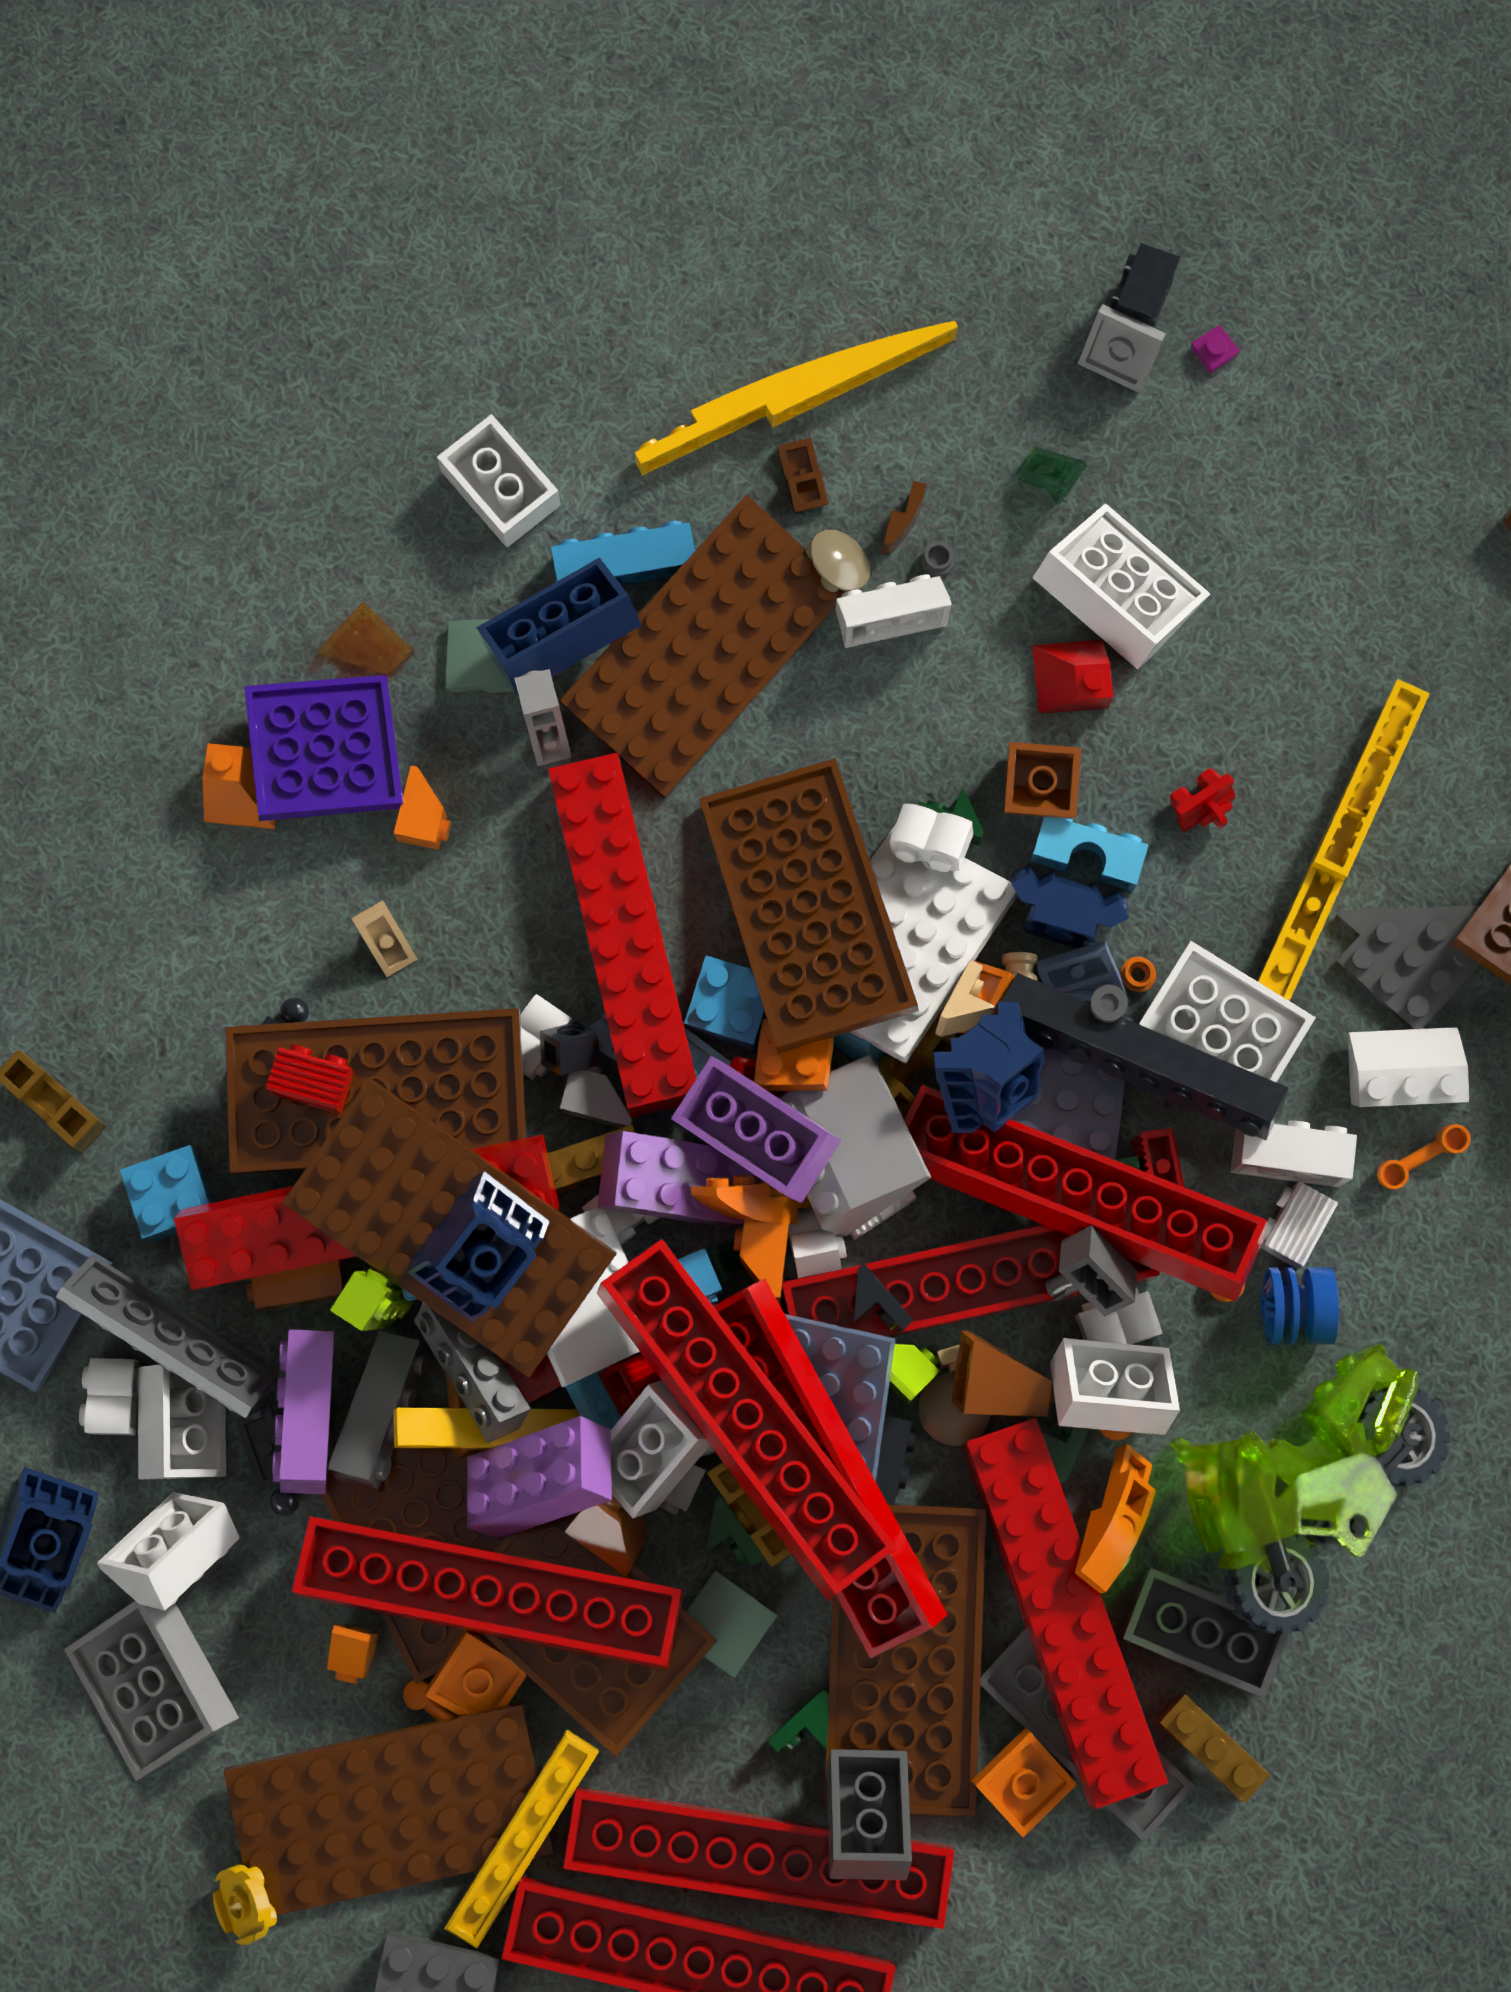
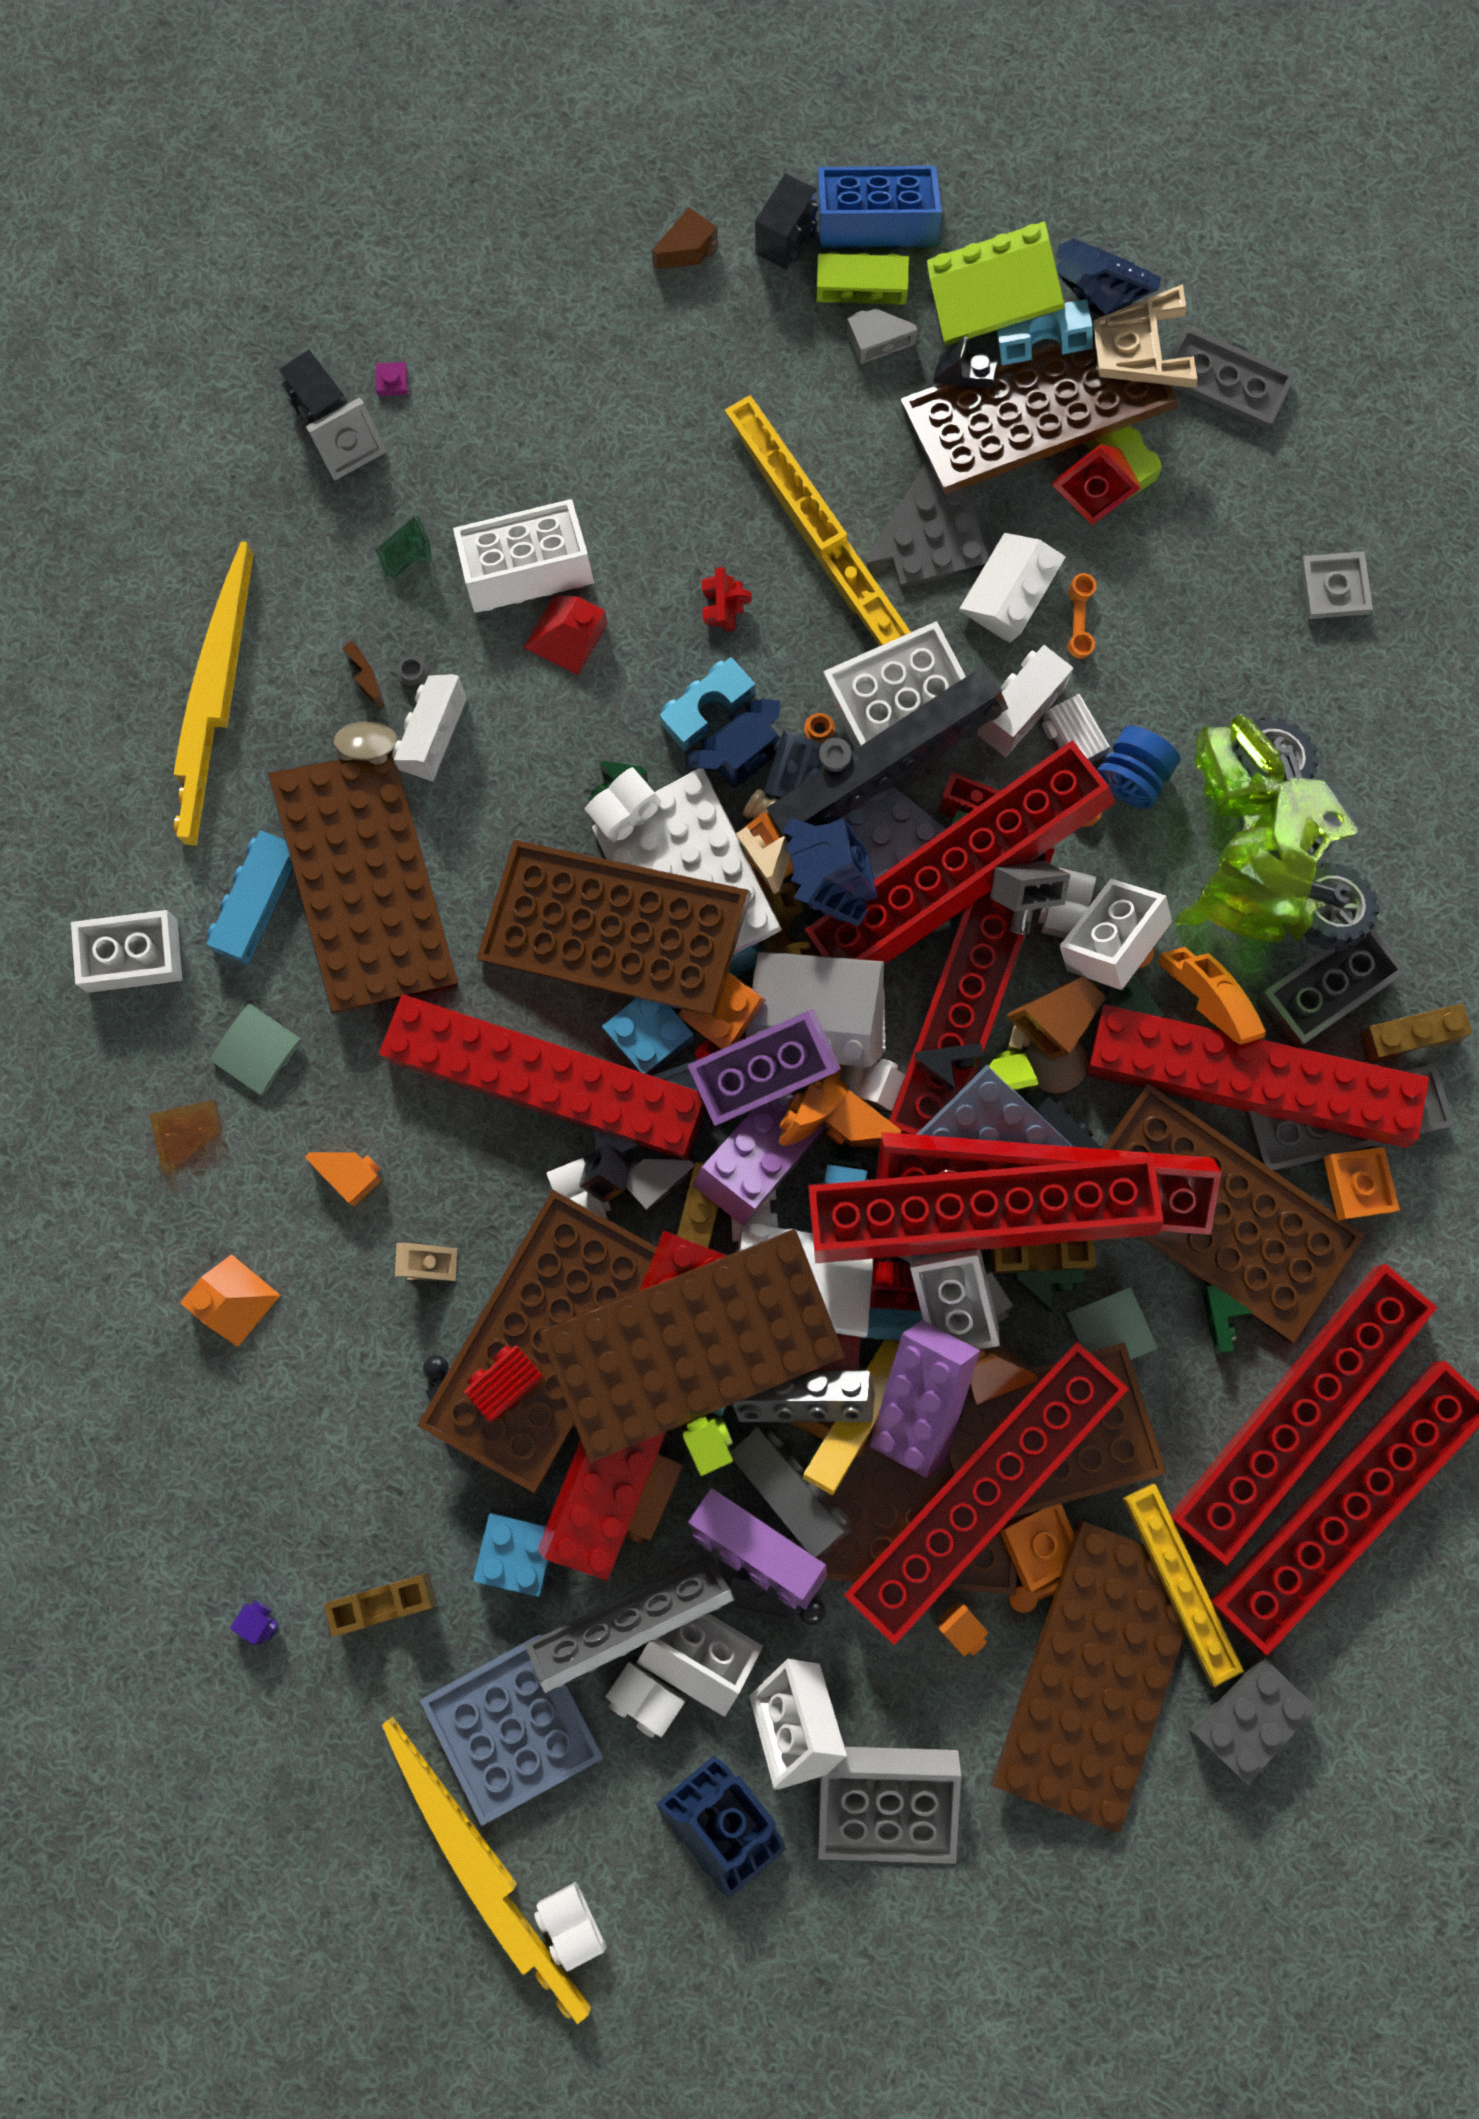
camera: 55 degrees left, 0 degrees up
yellow plate [213,1865,277,1945] -> none
dark purple plate [244,675,403,821] -> none
dark blue slope [407,1171,549,1322] -> none
dark blue brick [476,557,641,696] -> none
light grey slope [514,669,572,766] -> none
reddish brown slope [777,438,829,513] -> none
dark grey brick [827,1749,912,1880] -> none
dark orange slope [1004,742,1081,819] -> none

